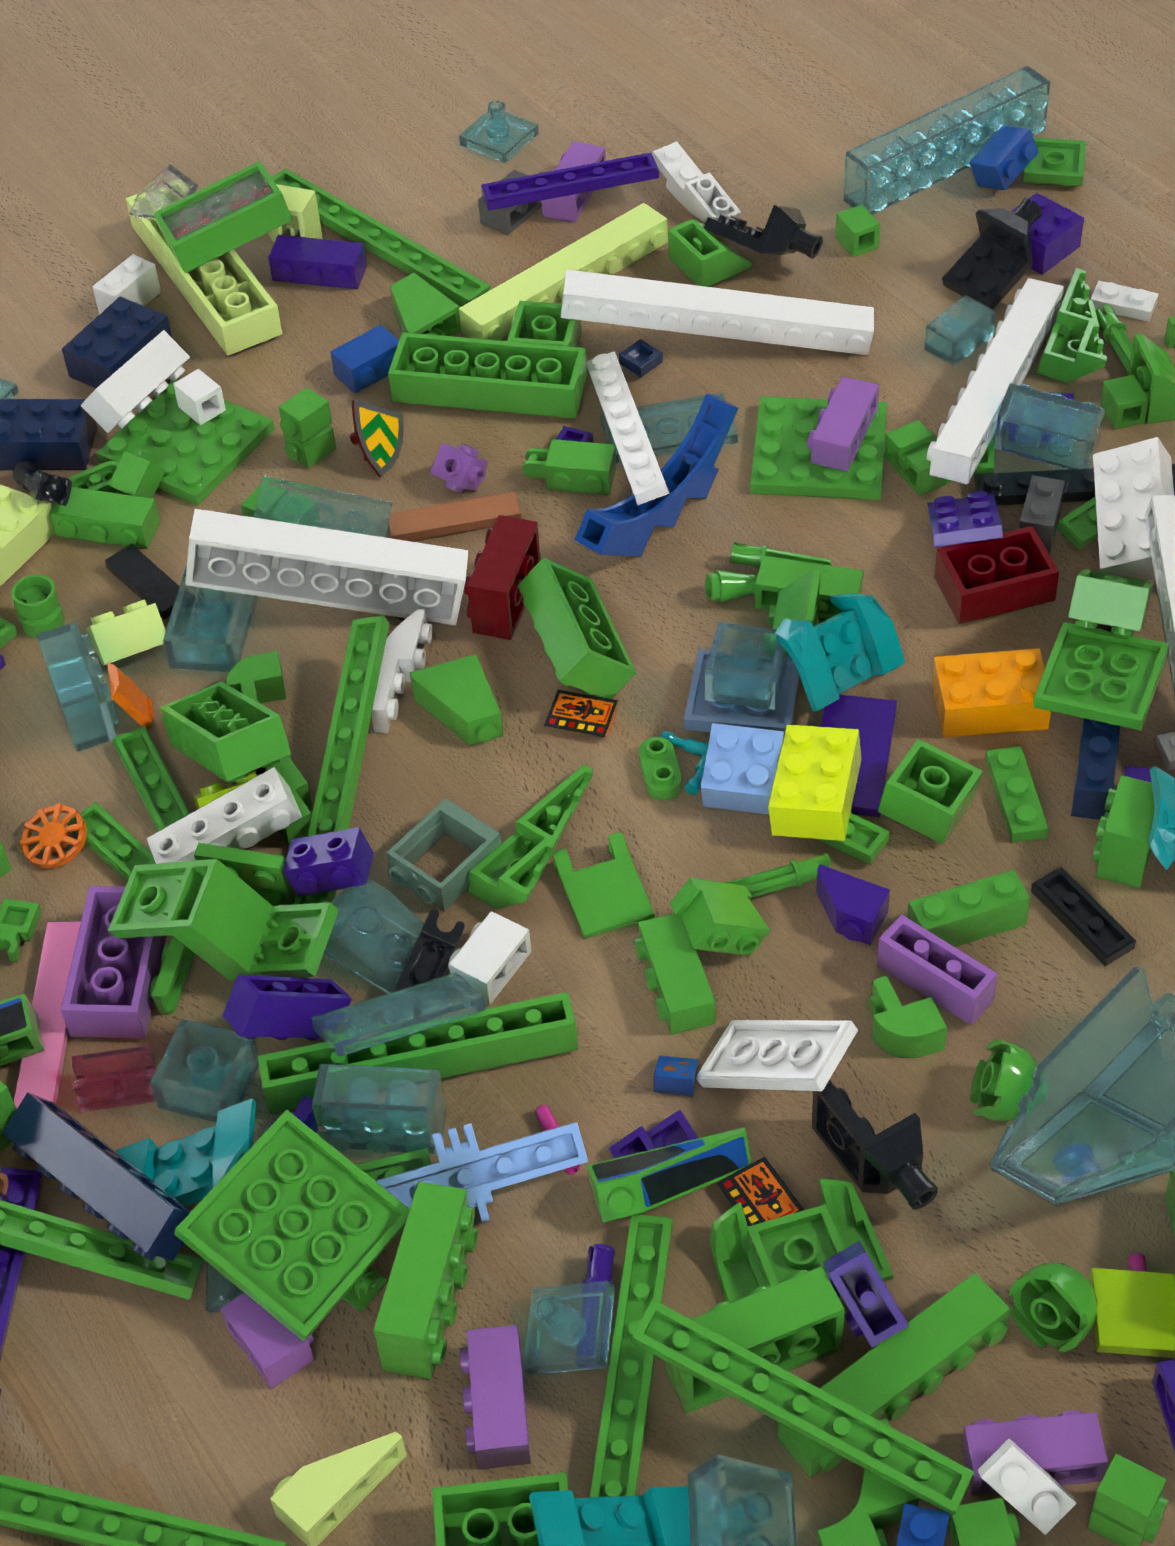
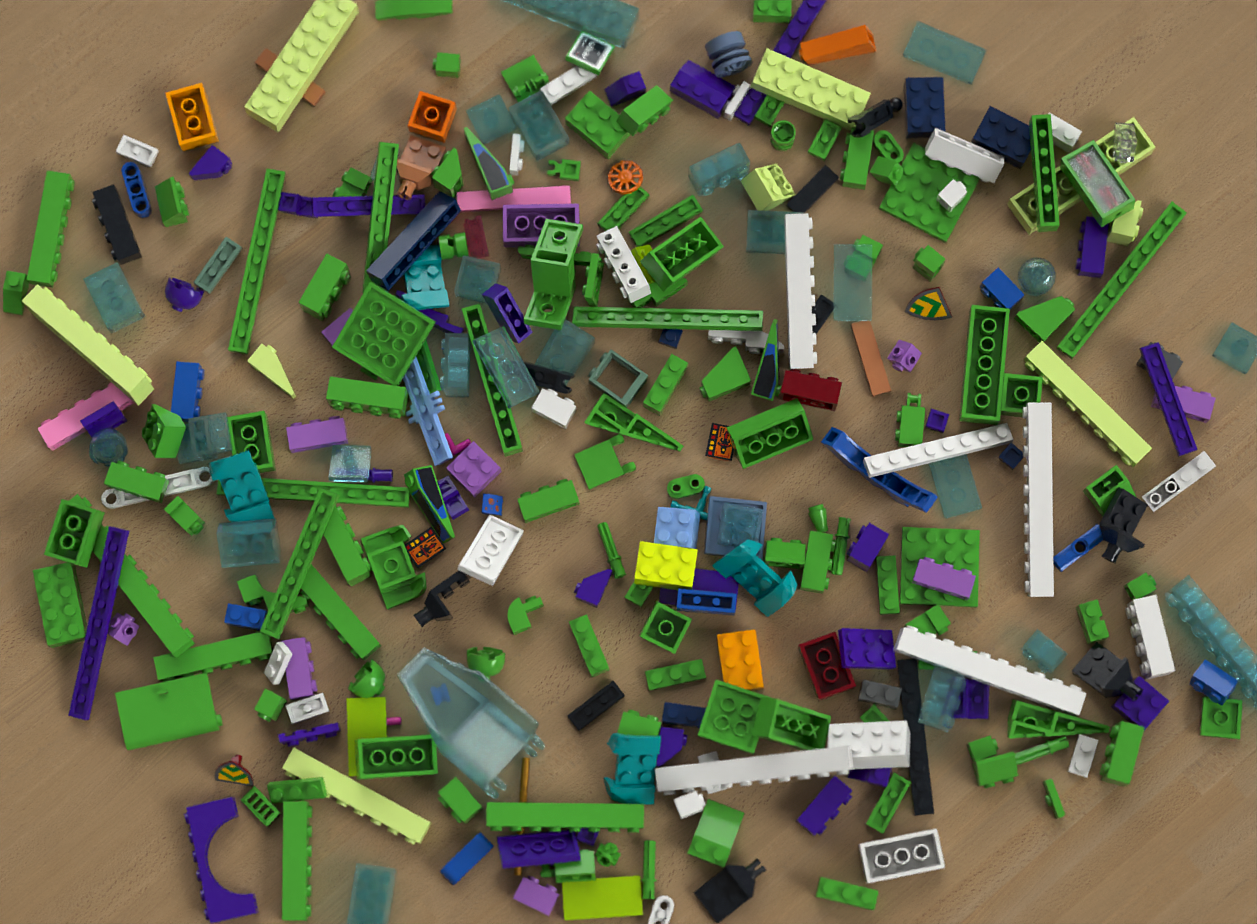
camera: 85 degrees right, 30 degrees up
orange piece [107,662,155,731] -> none
bright green brick [226,651,287,704] -> none
dark purple brick [283,827,374,897] -> none
bright green hips [670,878,771,956] -> none
dark purple brick [823,1241,909,1347] -> none
medium lavender brick [877,915,998,1026] -> none
none -> white plate [286,693,329,724]
none -> bright green brick [298,253,351,321]
none -> bright green wheel [439,232,468,260]
none -> medium lavender brick [446,441,502,498]
none -> bright green brick [643,354,688,416]
none -> dark blue plate [659,329,683,349]
none -> blue brick [676,589,737,616]
none -> slope [751,319,781,401]
none -> bright green plate [808,119,842,161]
none -> dark purple brick [846,523,889,572]
none -> bright green plate [876,556,900,615]
none -> clear light blue cylinder [1017,257,1056,296]
none -> bright green brick [1029,114,1060,232]
none -> blue piece [1053,524,1103,572]
none -> bright green piece [1076,599,1109,644]
none -> bright green brick [1099,721,1145,787]
none -> white brick [1126,595,1175,680]

